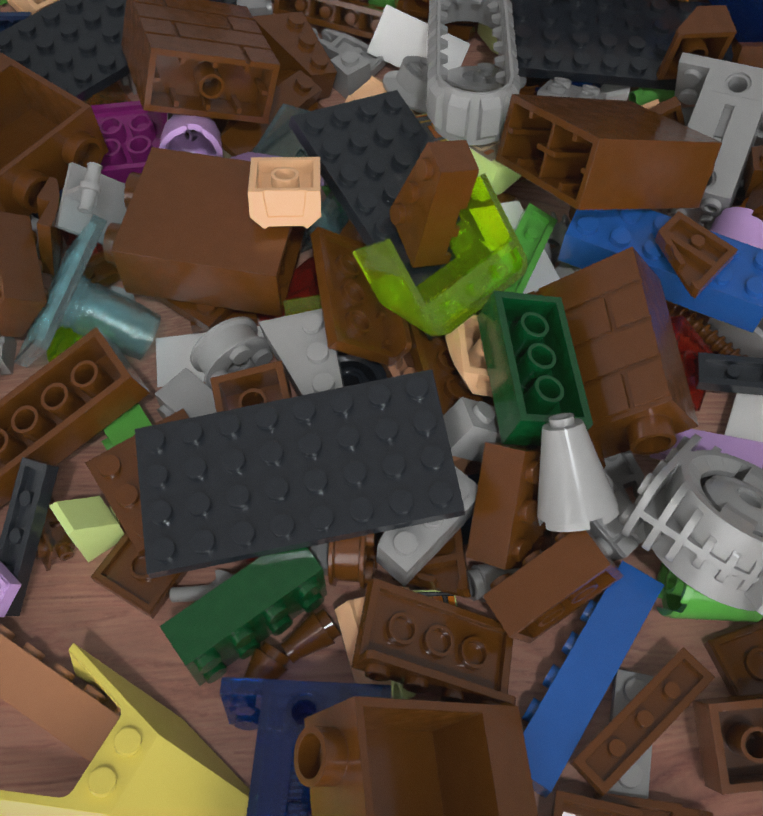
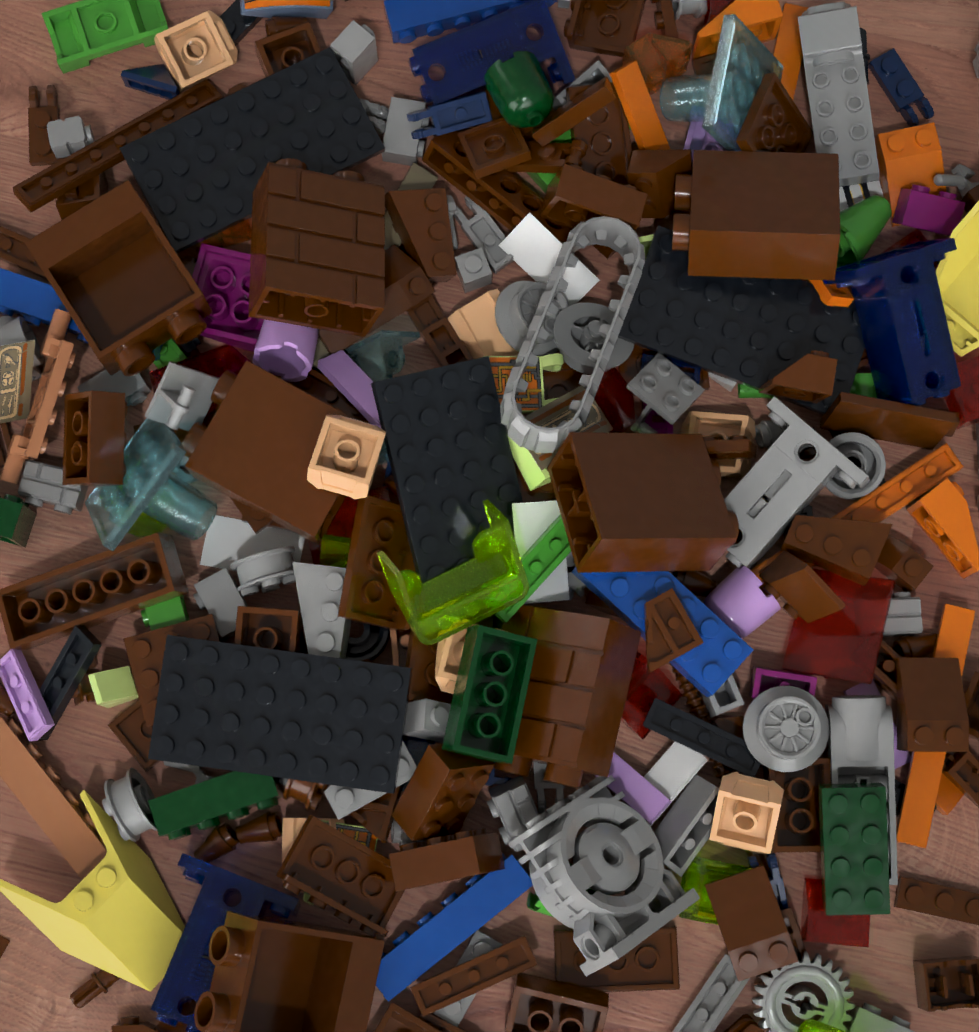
camera: 15 degrees right, 20 degrees up
reddish brown slope [37,177,63,275] -> none
reddish brown wedge [389,140,479,268] -> none
light grey cone [537,413,619,532] -> none
none -> light grey wheel [102,768,157,842]

